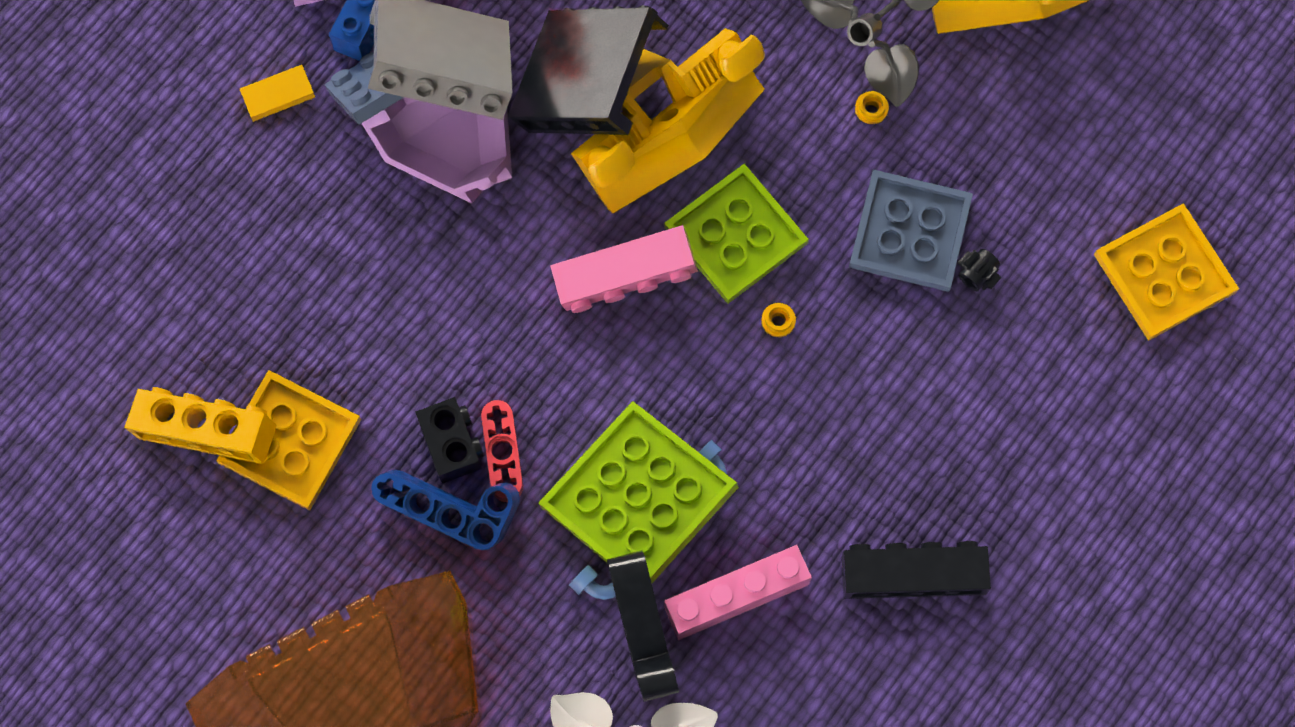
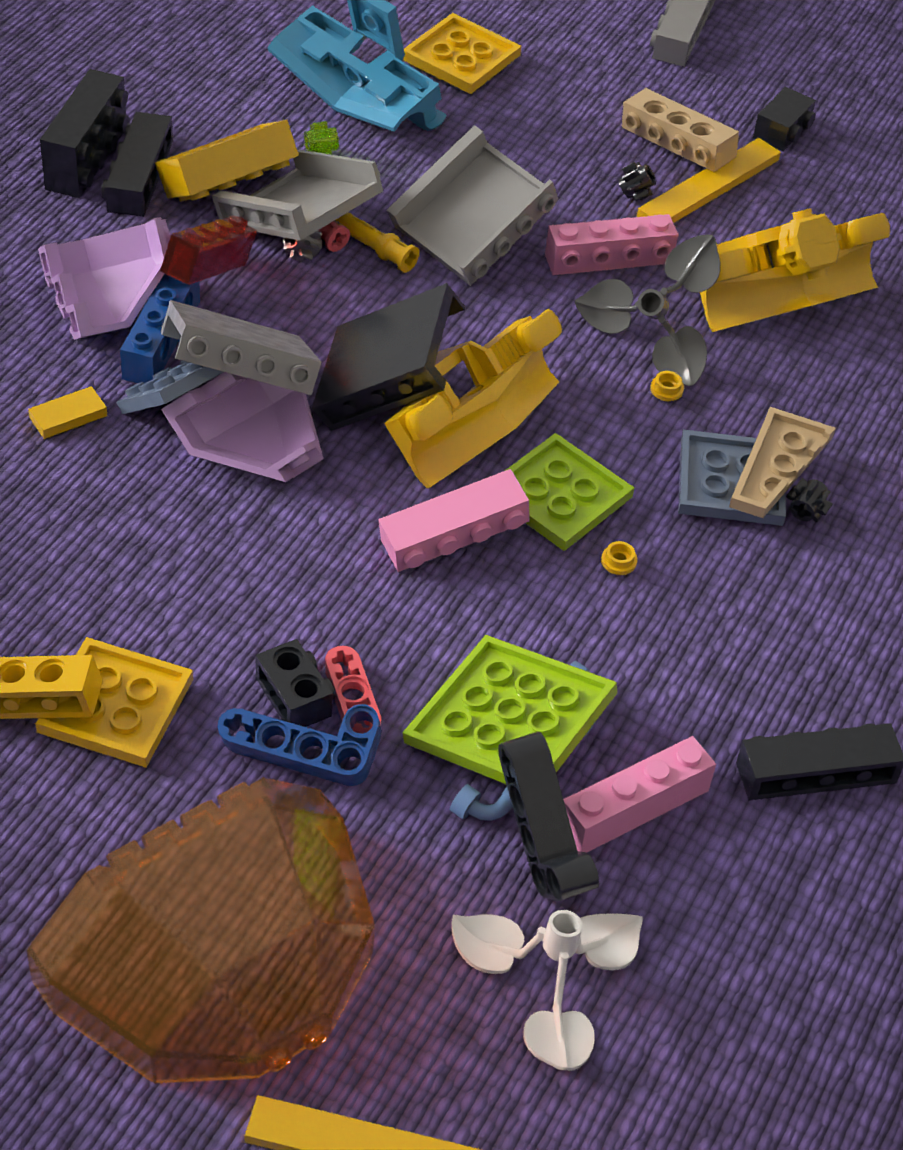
camera: 15 degrees left, 25 degrees down
none -> tan wing [729,407,836,518]

